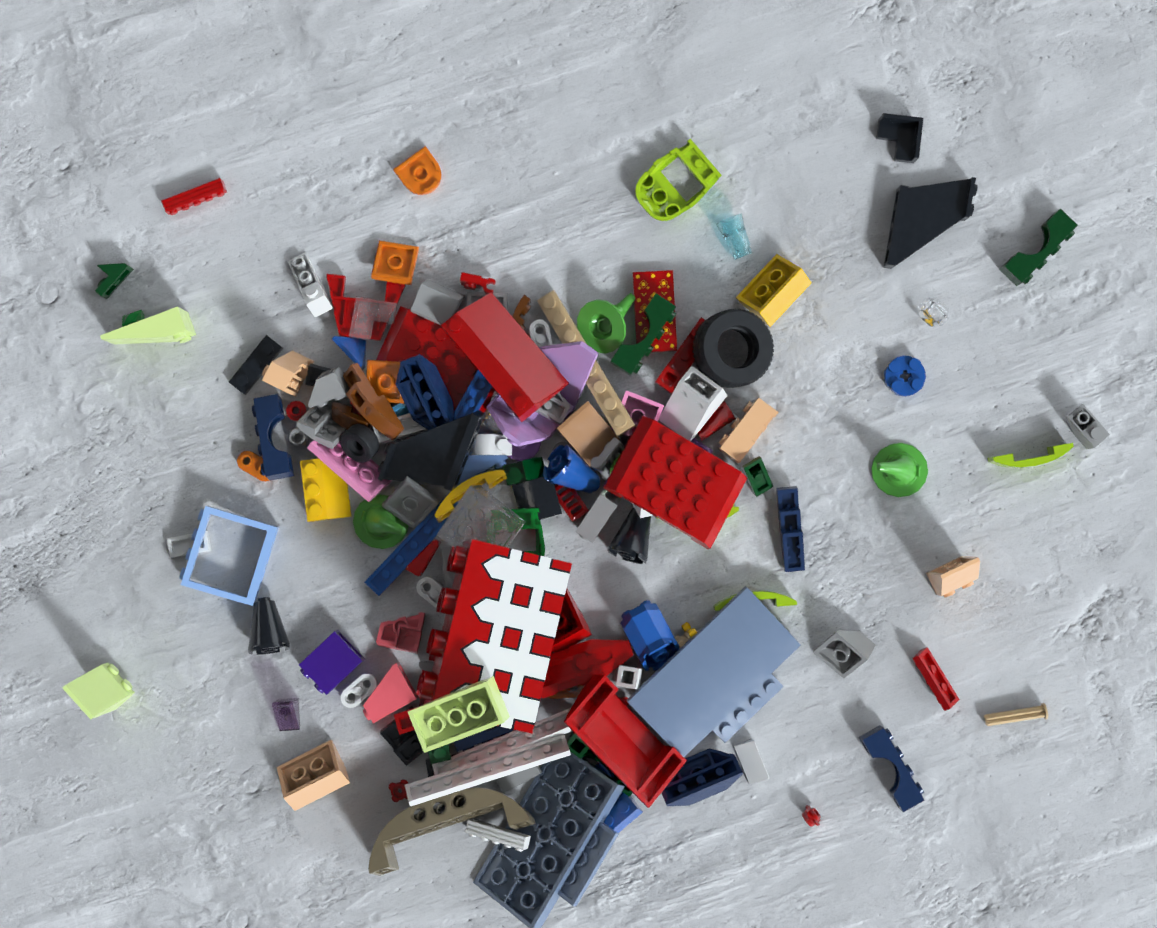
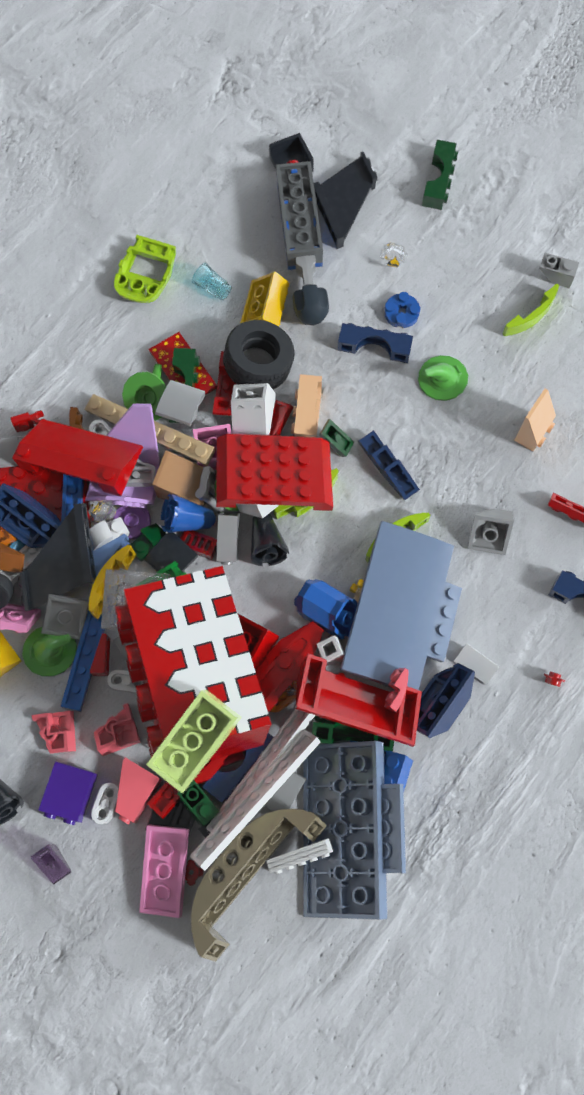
camera: 30 degrees left, 15 degrees down
light nougat slope [277,740,350,811] -> none
none -> coral slope [32,711,76,754]
none -> bright pink plate [139,825,189,918]
none -> light grey slope [155,380,205,426]
none -> dark grey piece [276,160,329,326]
none -> dark blue arch [338,323,413,363]
none -> coral slope [384,668,408,712]

